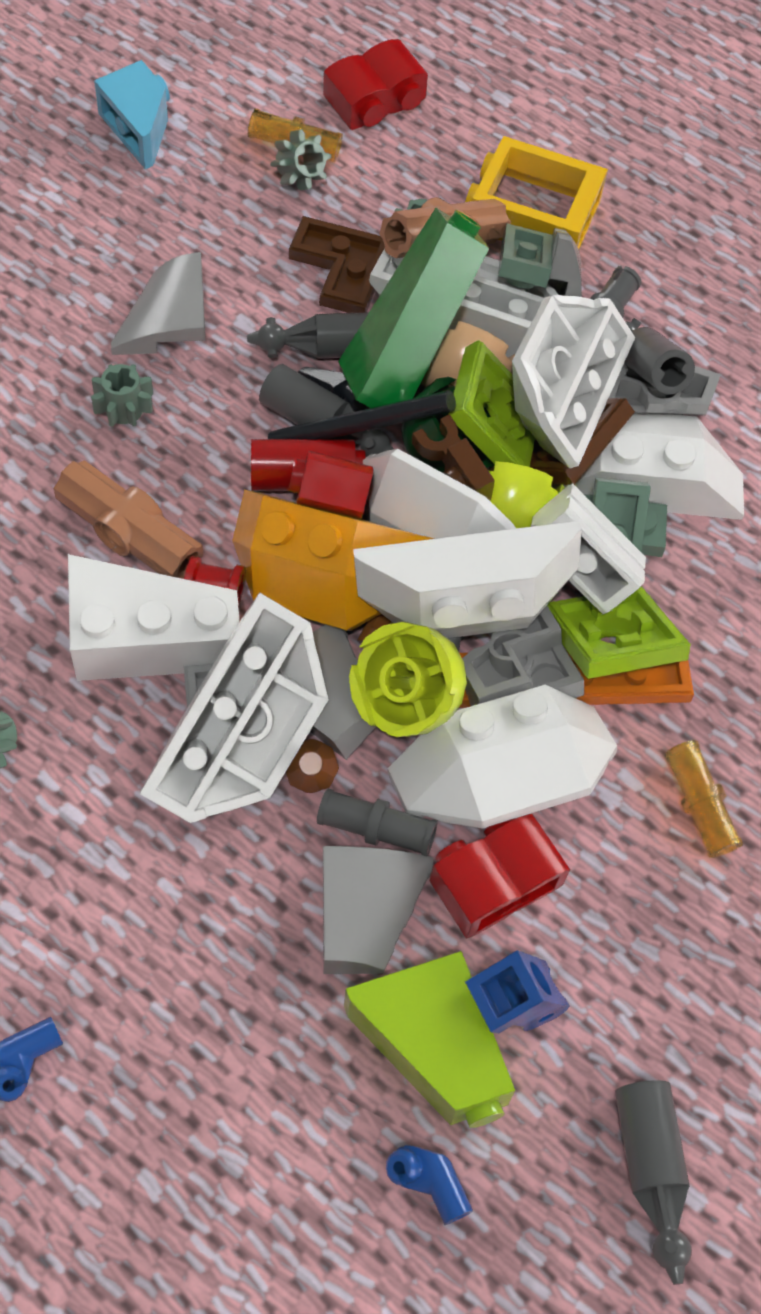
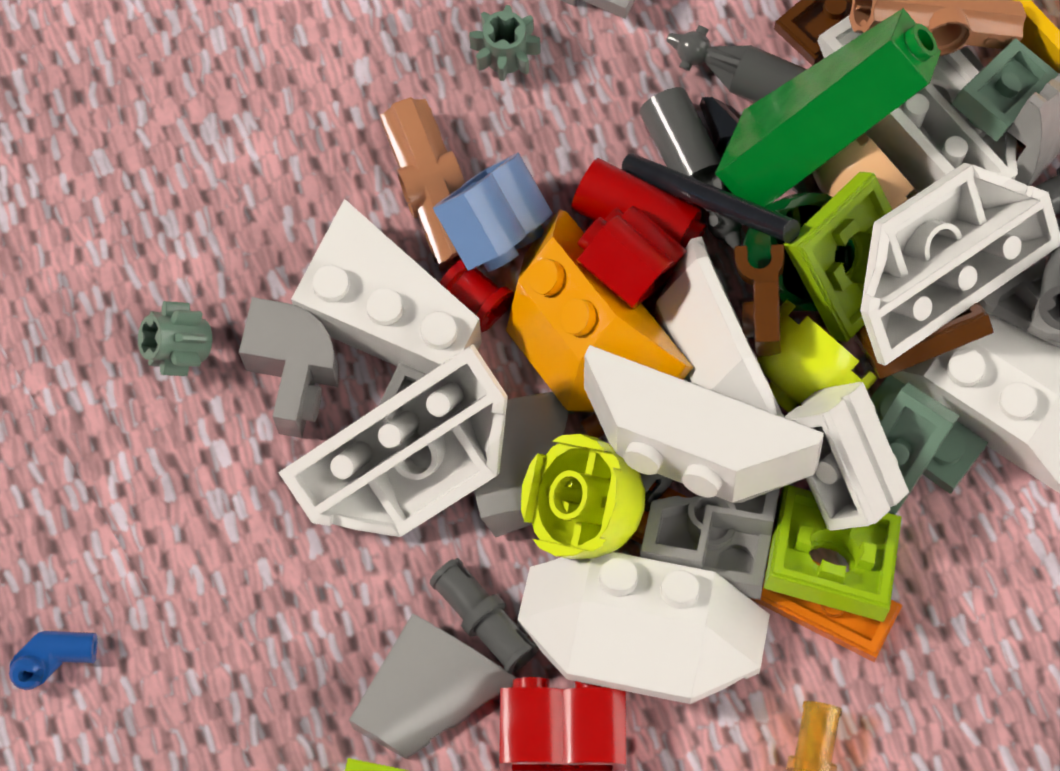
camera: 40 degrees right, 10 degrees up
dark orange rock [286,738,339,793] -> none
none -> light grey brick [239,297,339,438]
none -> medium blue brick [432,152,553,272]

